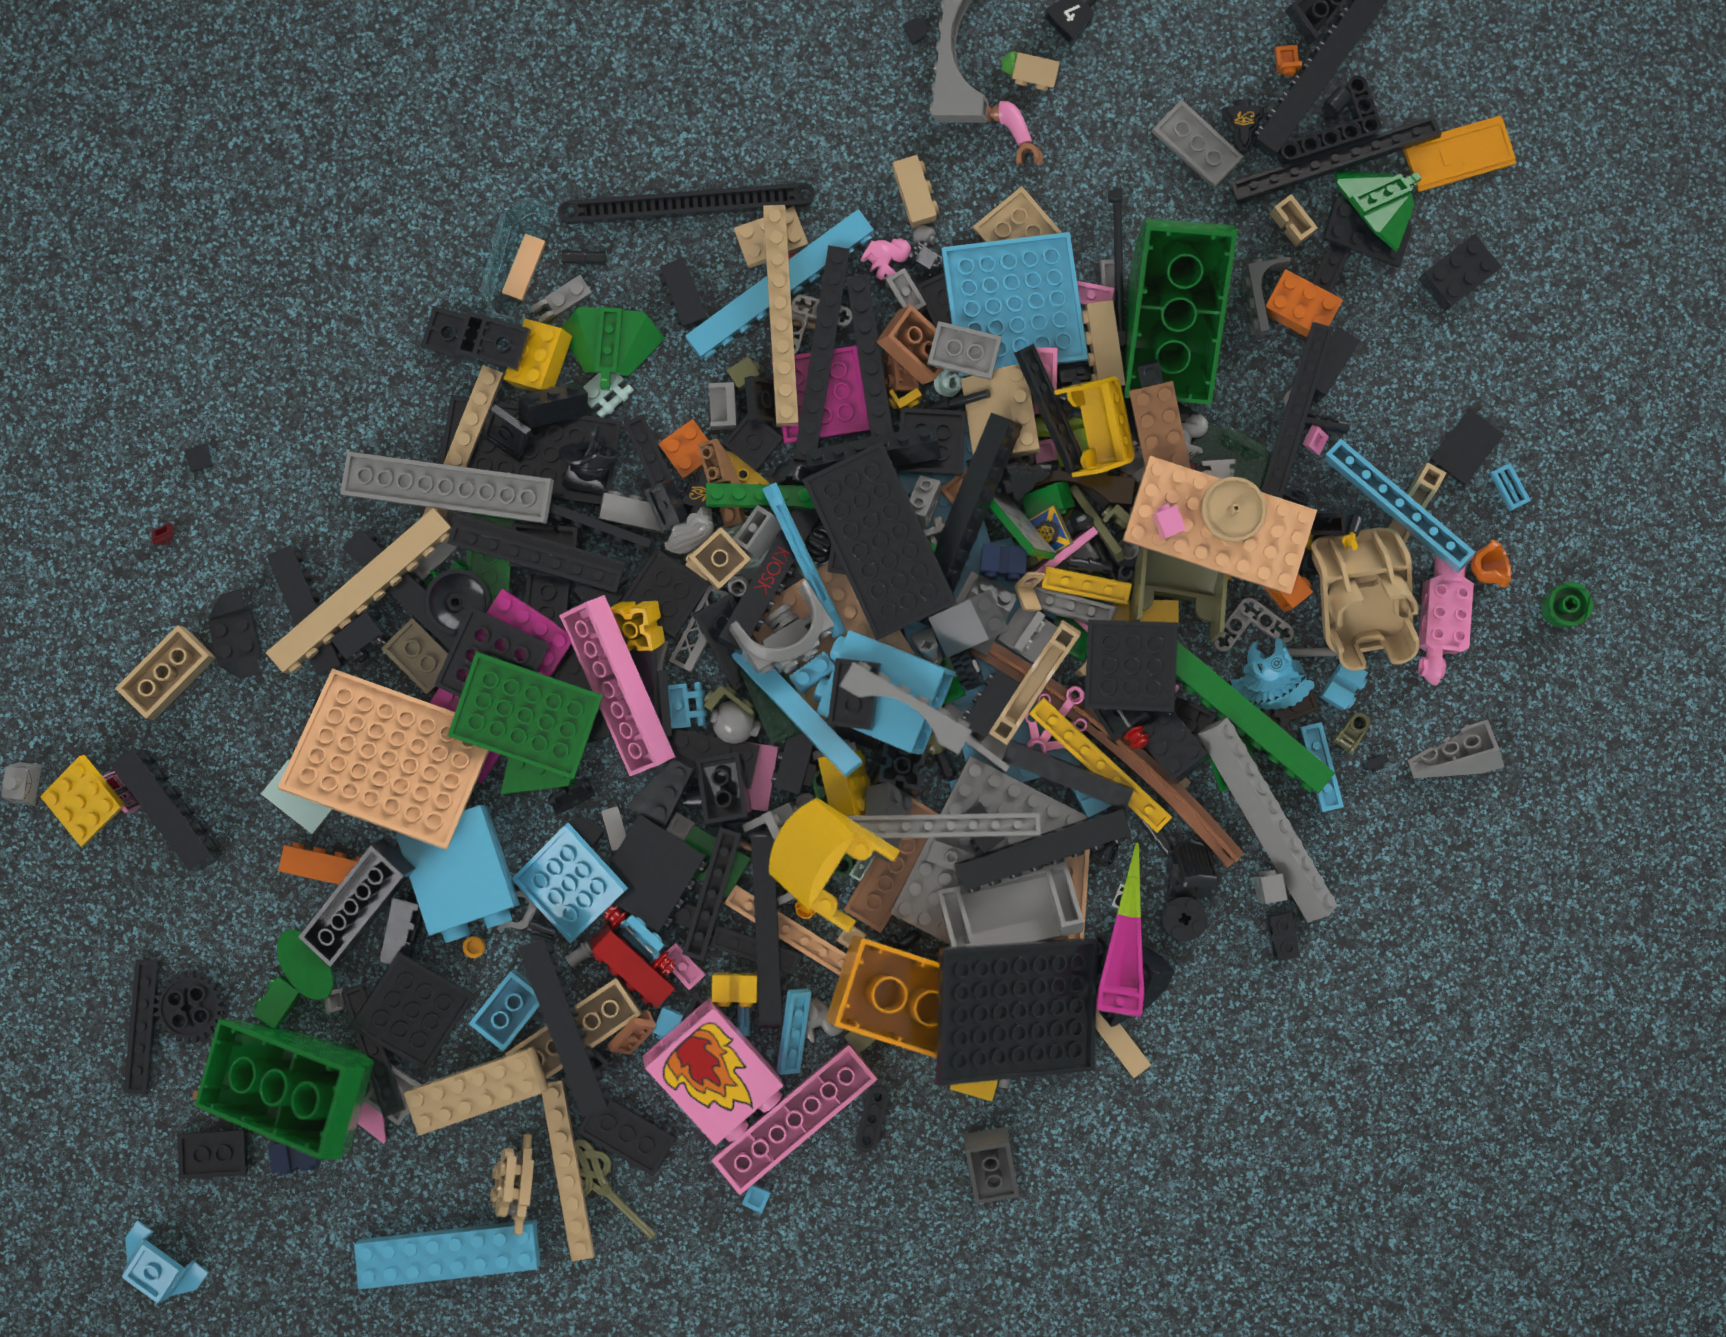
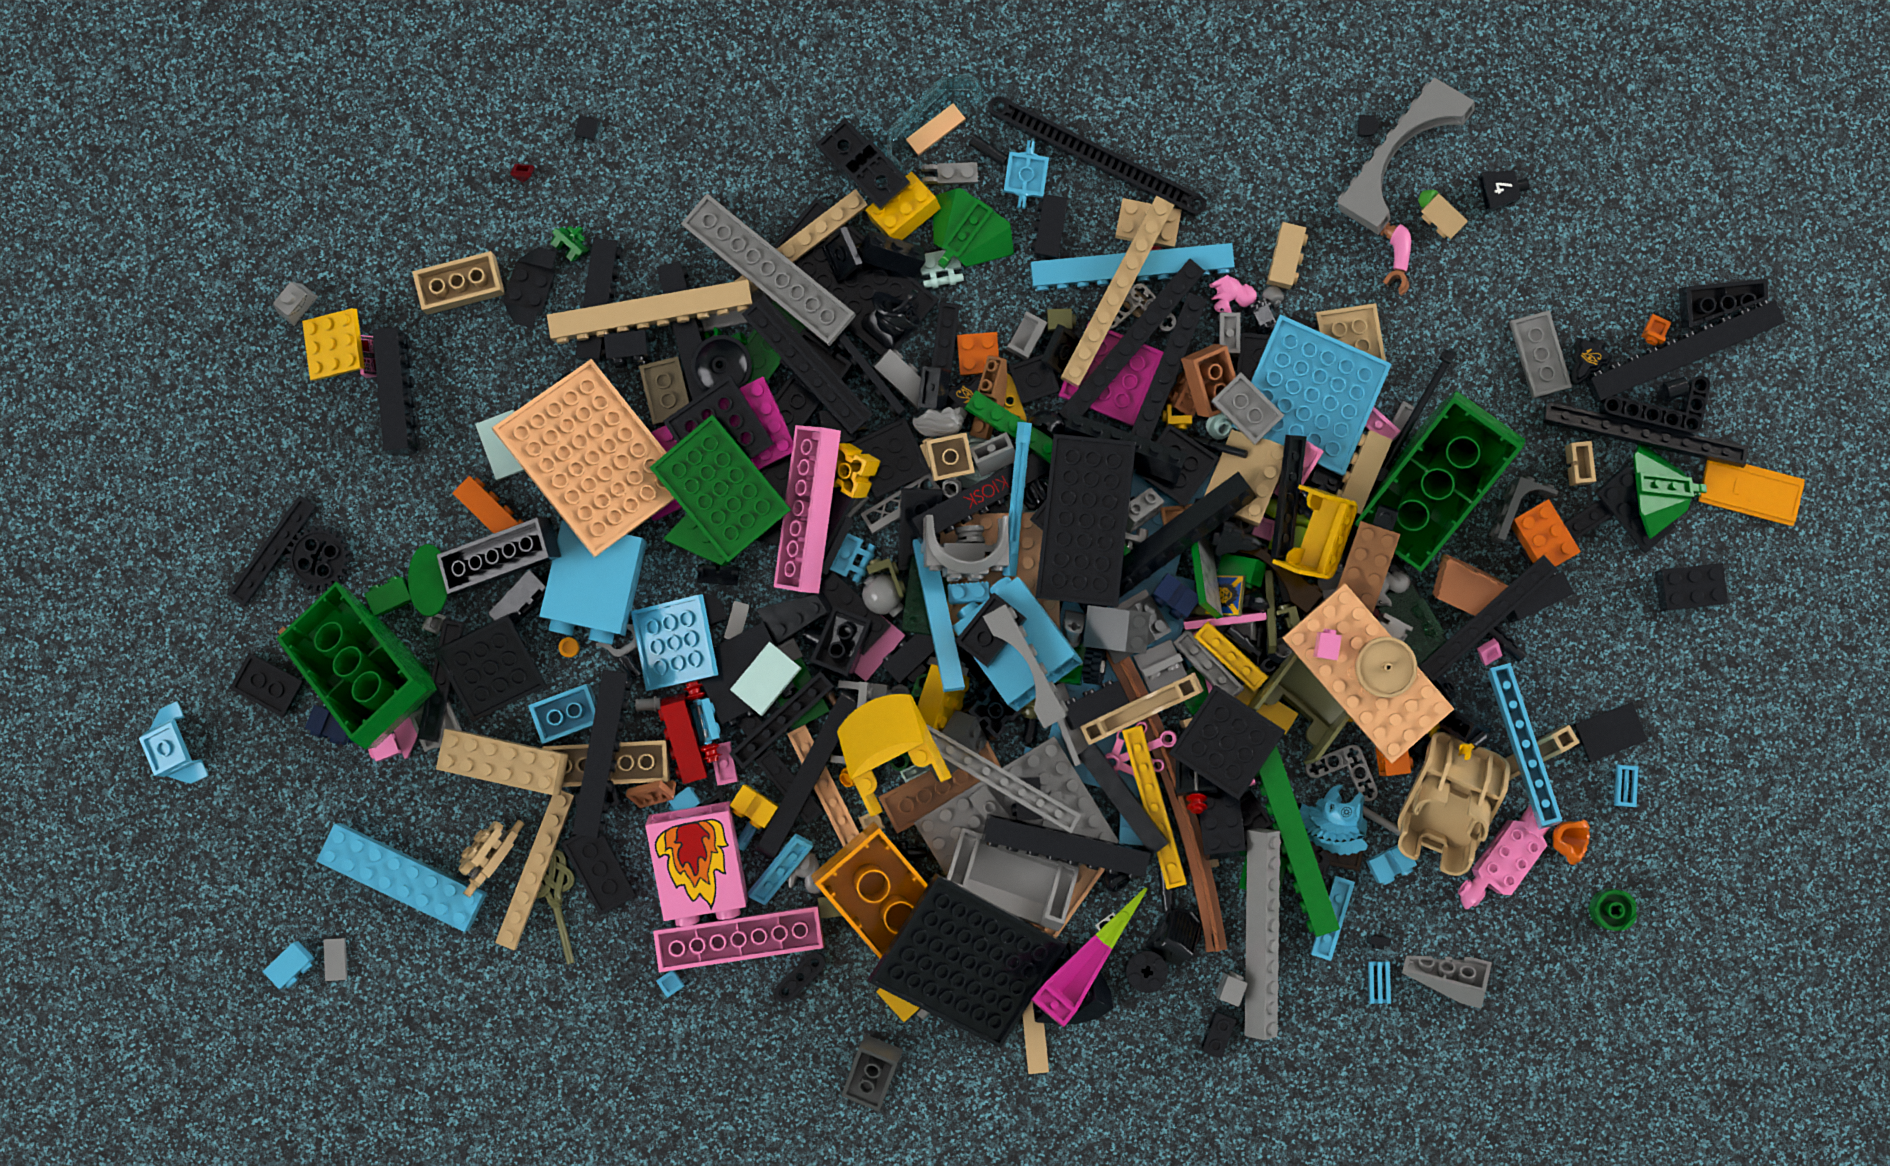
camera: 35 degrees right, 0 degrees up
tan bracket [1014,572,1045,612] -> none
olive piece [1331,713,1370,755] -> none
none -> bright pink brick [368,733,402,762]
none -> green hips [550,226,590,262]
none -> light aqua tile [730,642,801,716]
none -> medium azure plate [1003,140,1049,209]
none -> medium azure tile [1368,961,1391,1004]
none -> nougat piece [1432,554,1508,616]

